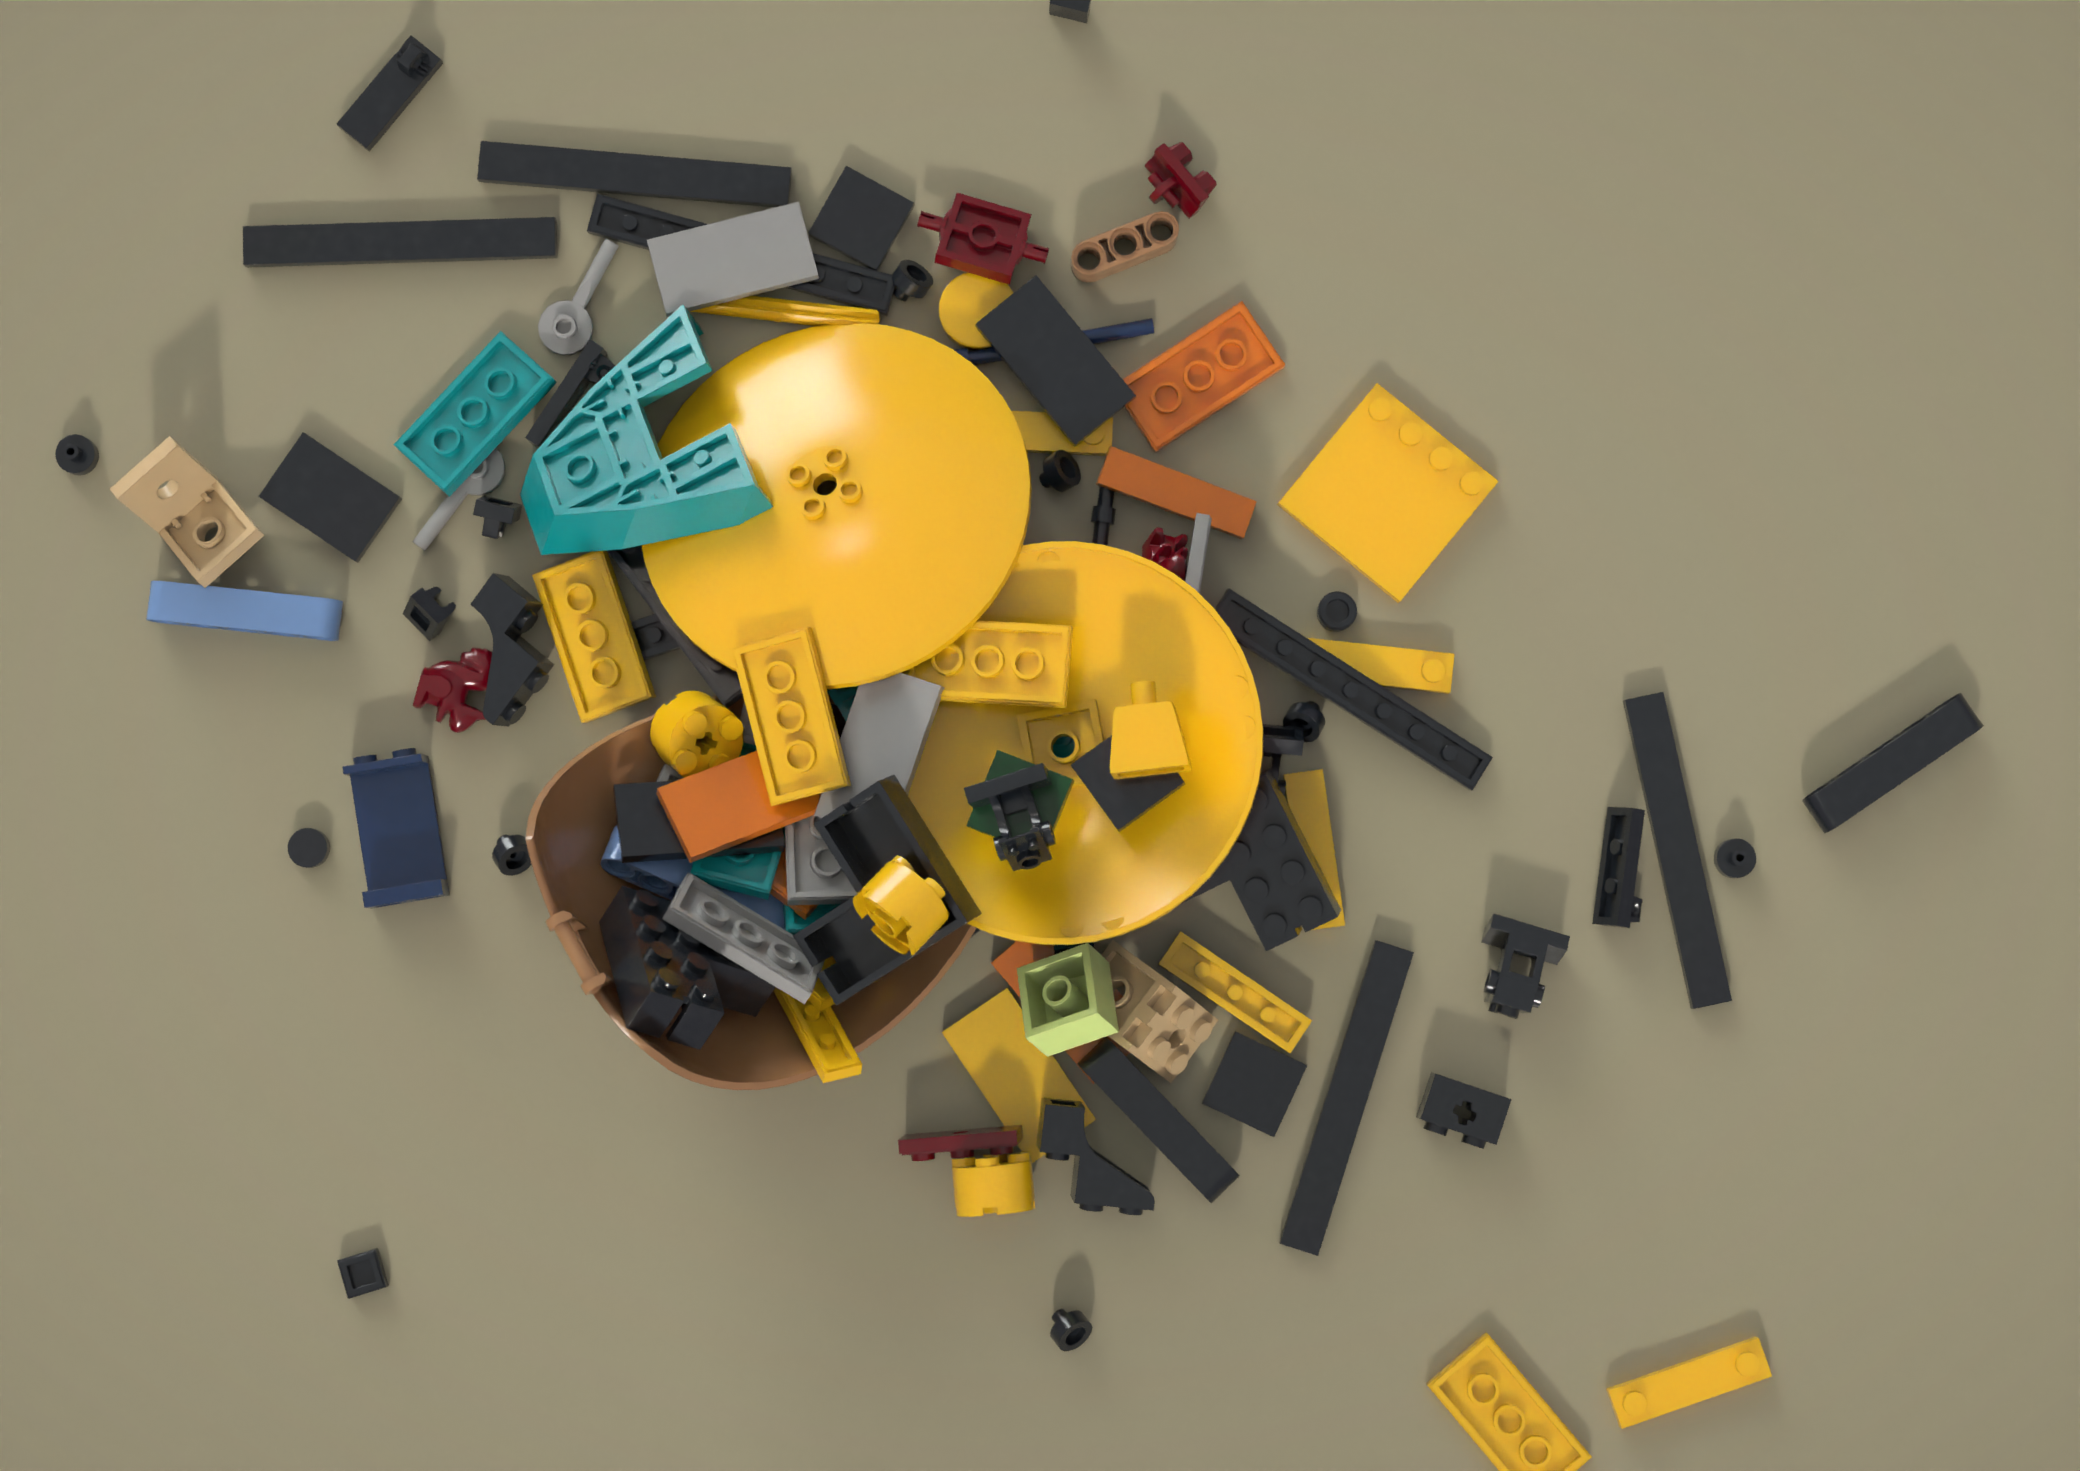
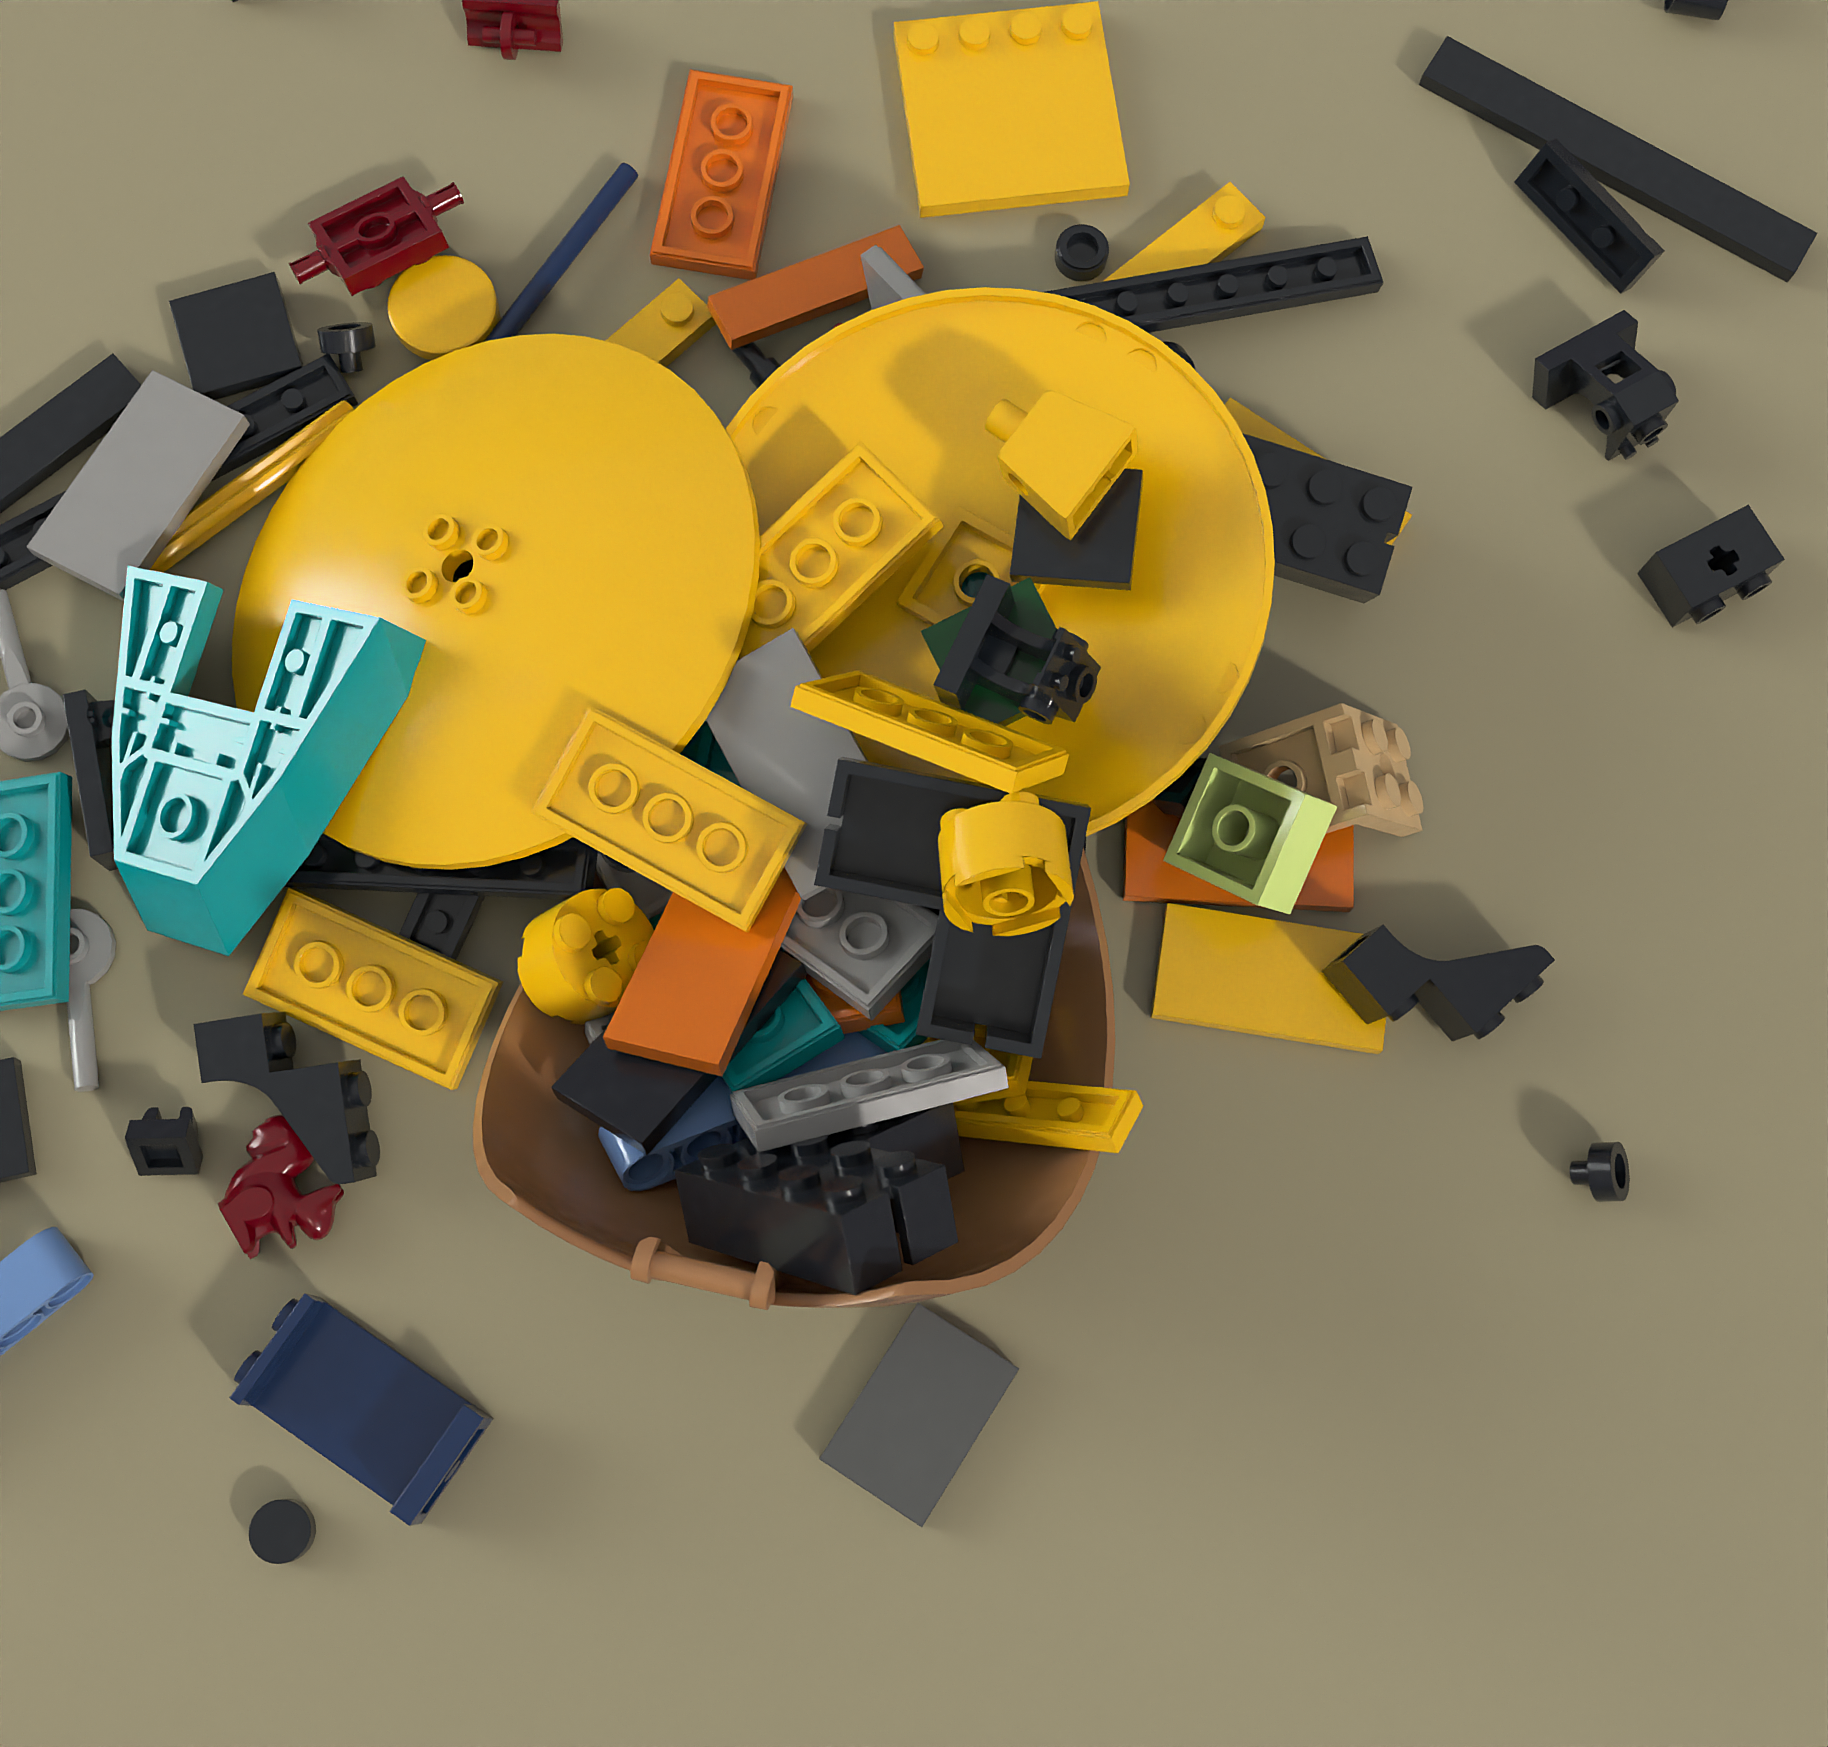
camera: 50 degrees left, 10 degrees down
black tile [473,495,523,539] -> none
black tile [492,835,531,876] -> none
dark red tile [898,1125,1023,1161] -> none
yellow brick [952,1152,1035,1217] -> none
black tile [975,275,1136,447] -> none
black tile [1039,450,1081,492] -> none
medium nougat beam [1071,211,1179,283] -> none
black beam [1077,1037,1240,1204] -> none
yellow plate [1158,931,1312,1053] -> none
black tile [1202,1031,1307,1137] -> none
black tile [1279,940,1414,1256] -> none
black tile [1714,838,1756,878] -> none
none -> yellow tile [790,670,1069,794]
none -> dark grey tile [819,1303,1019,1527]

